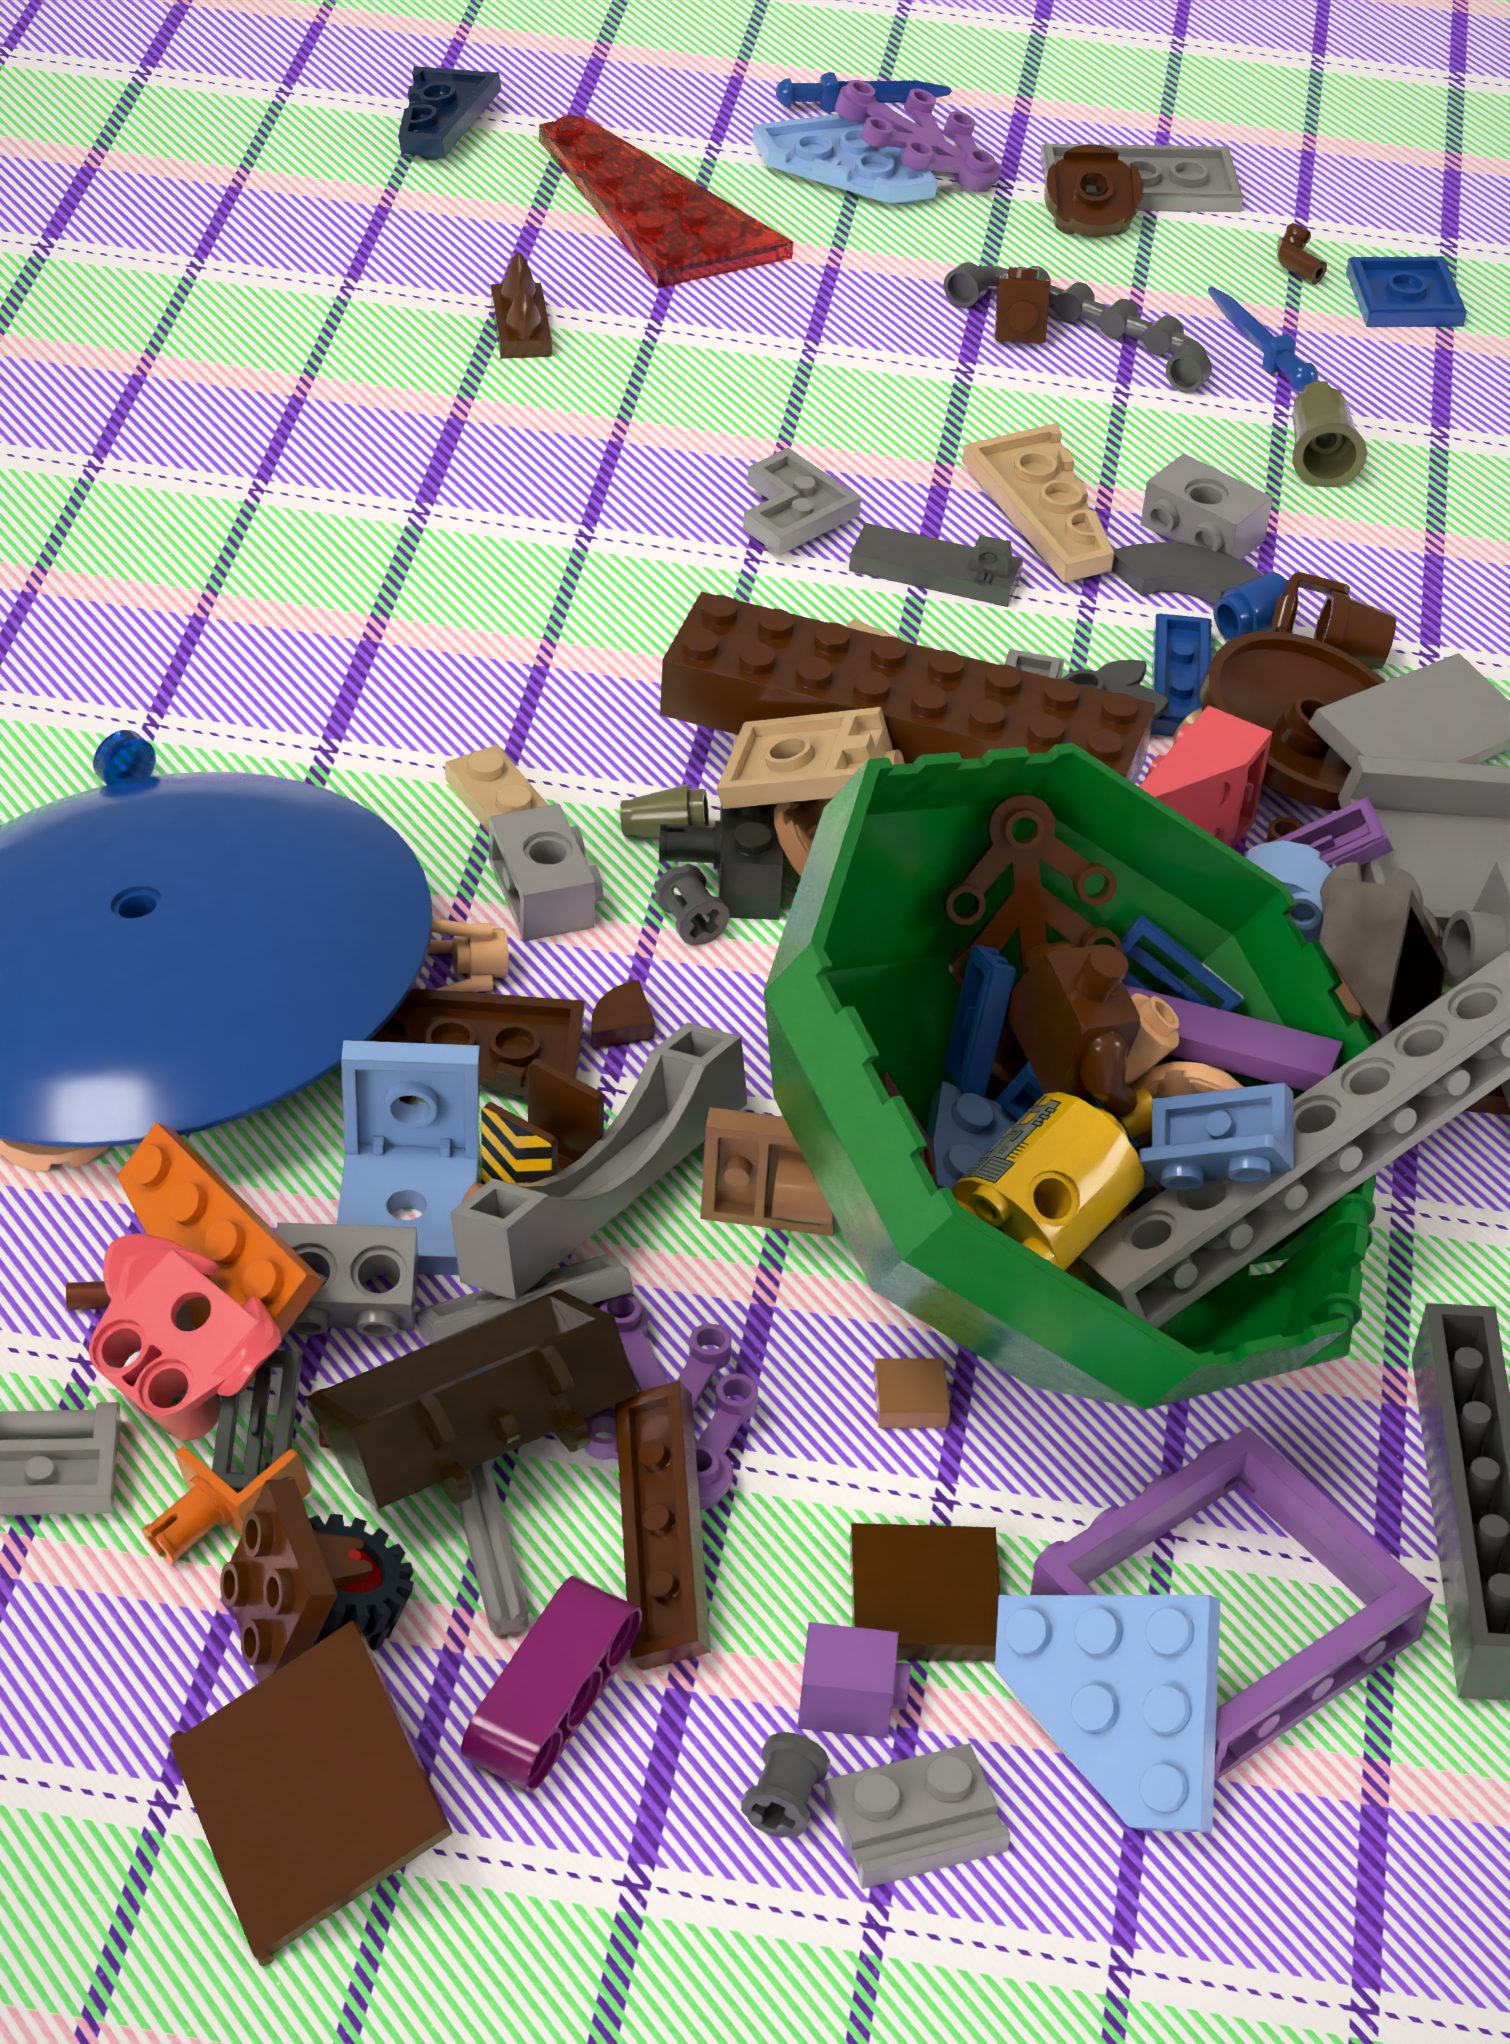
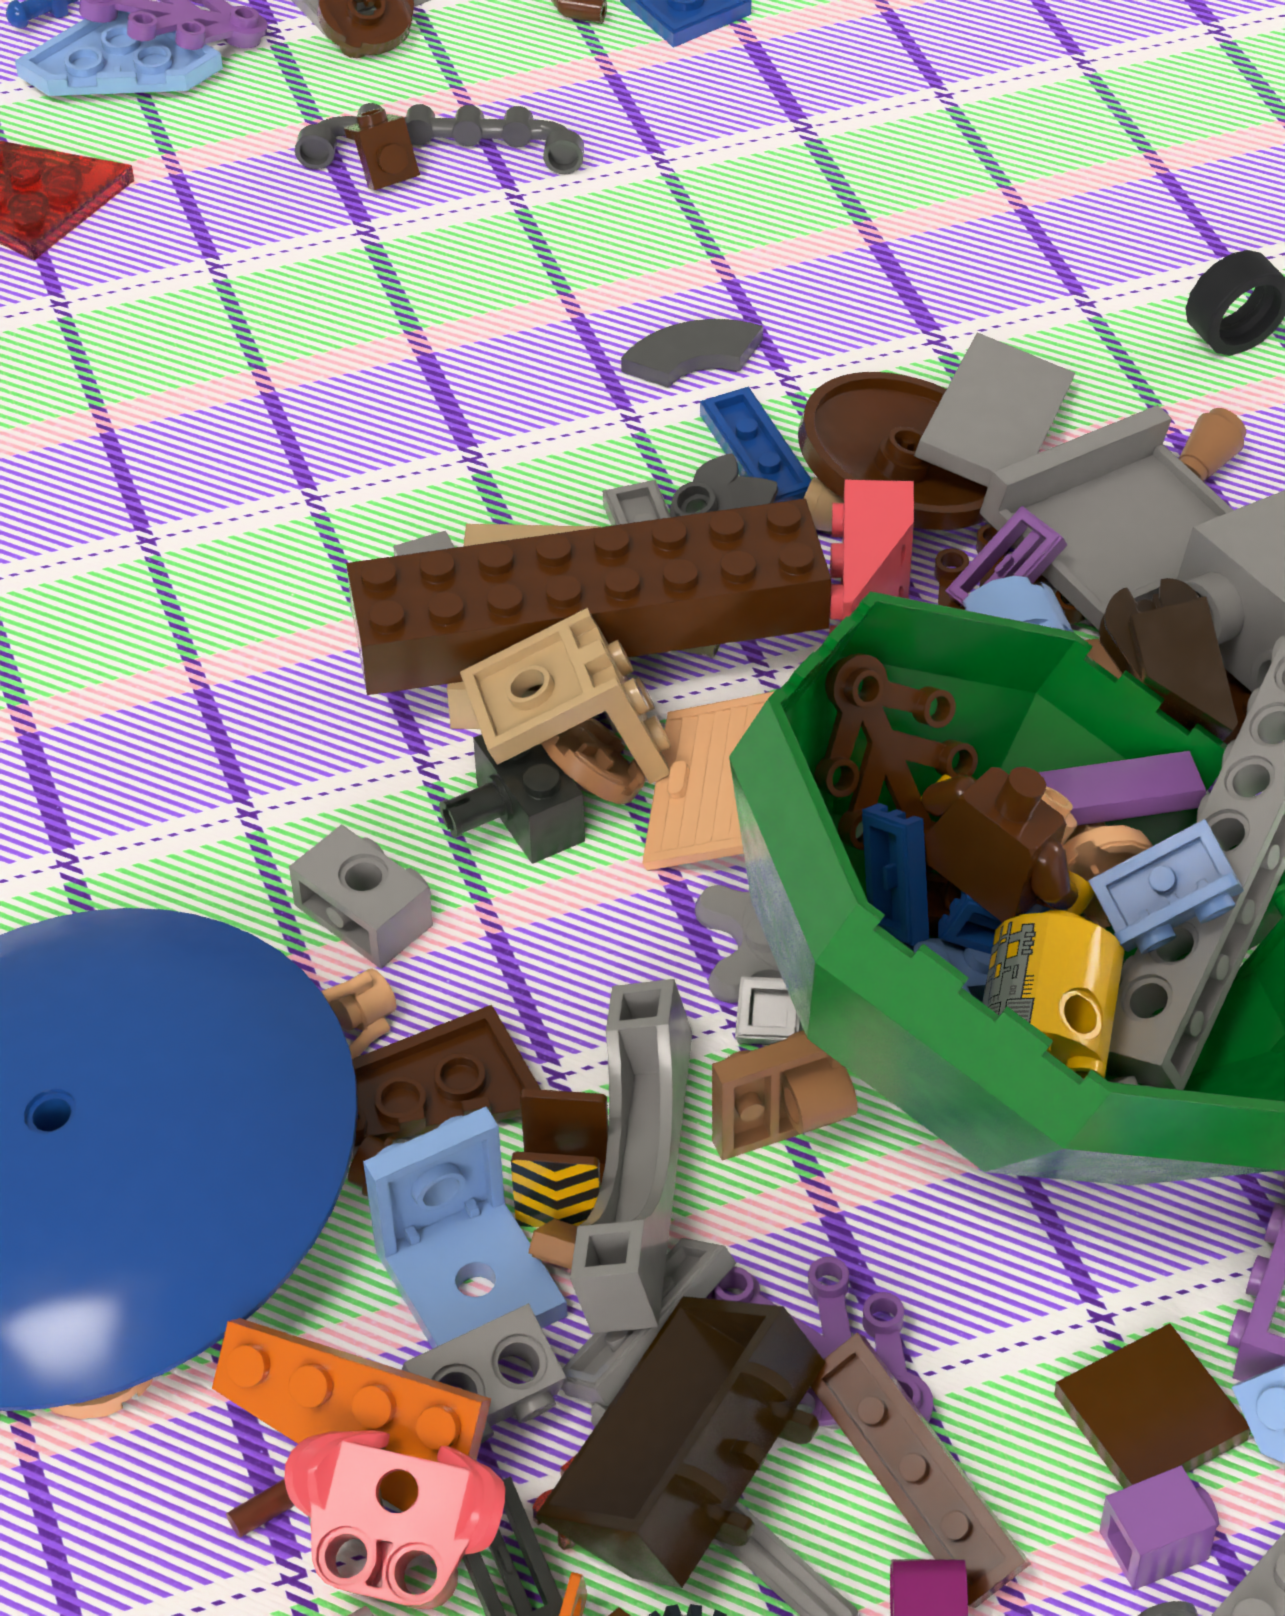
camera: 25 degrees left, 5 degrees up
tan plate [445,744,548,833] -> none
reddish brown tile [591,980,655,1048] -> none
olive cone [620,784,709,839] -> none
dark grey bush [654,864,730,945] -> none
light grey plate [743,447,861,556] -> none
dark grey hinge [849,523,1023,607] -> none
medium nougat tile [873,1358,950,1428] -> none
tan wing [962,423,1114,583] -> none
blue tile [1120,913,1244,1012] -> none
light grey brick [1140,453,1273,560] -> none
blue sword [1208,286,1318,392] -> none
blue brick [1213,572,1299,640] -> none
reddish brown piece [1270,572,1396,669] -> none
olive plant [1292,381,1367,488] -> none

